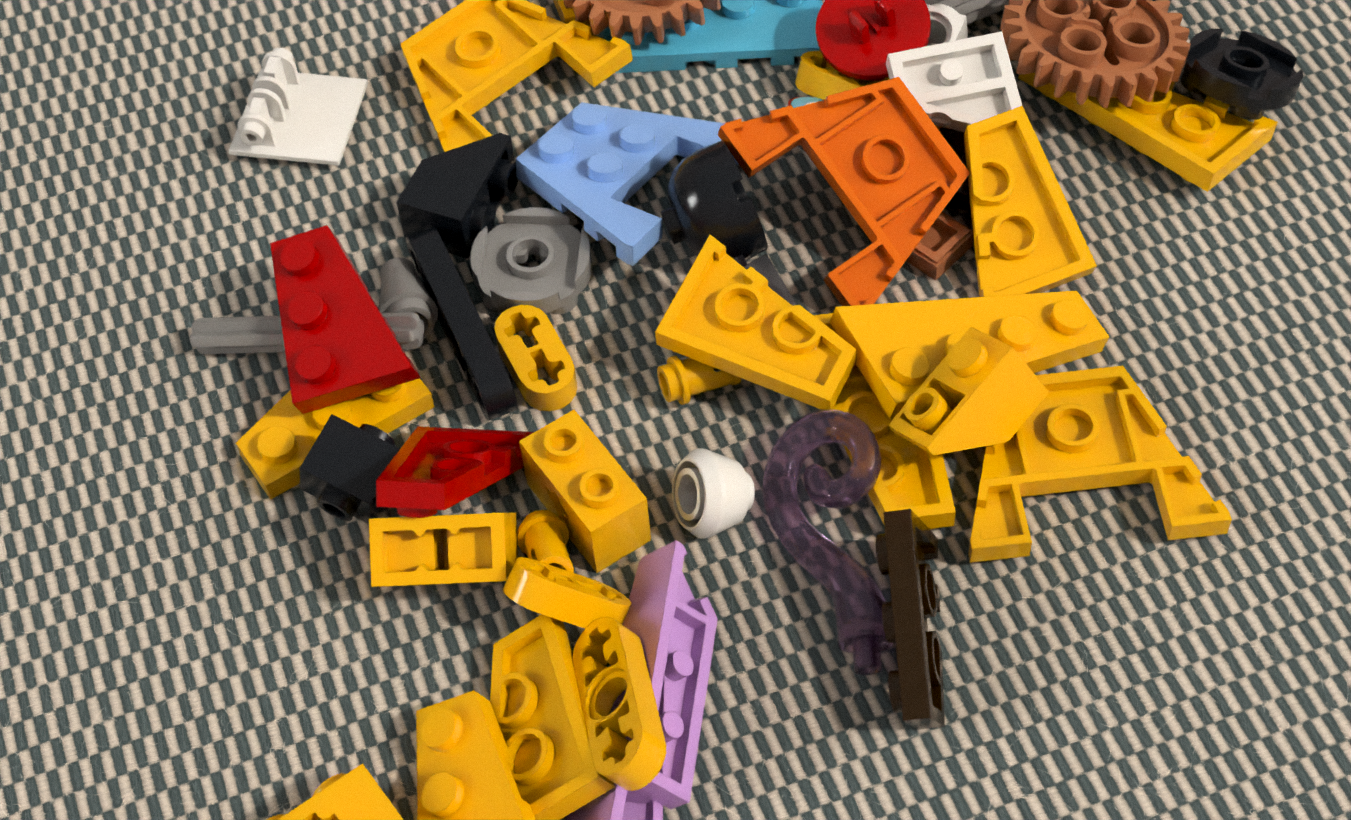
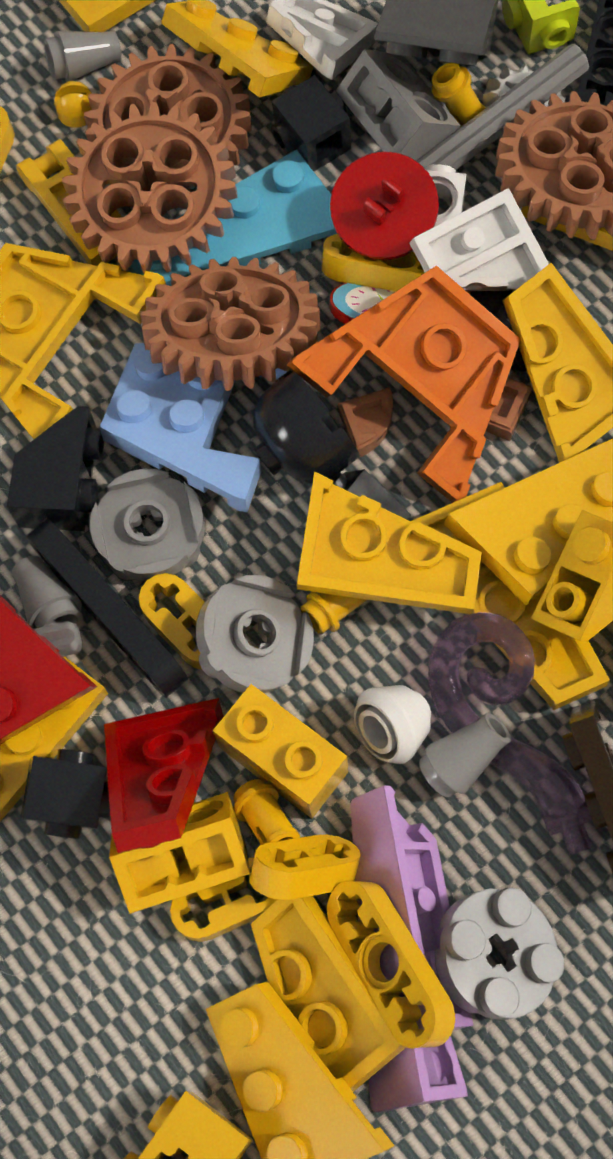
camera: 15 degrees left, 15 degrees up
none -> nougat gear [141,257,320,391]
none -> yellow beam [170,857,277,942]
none -> light grey plate [196,575,314,694]
none -> nougat tile [338,387,393,458]
none -> light grey cone [419,713,511,797]
none -> plate [435,888,564,1020]

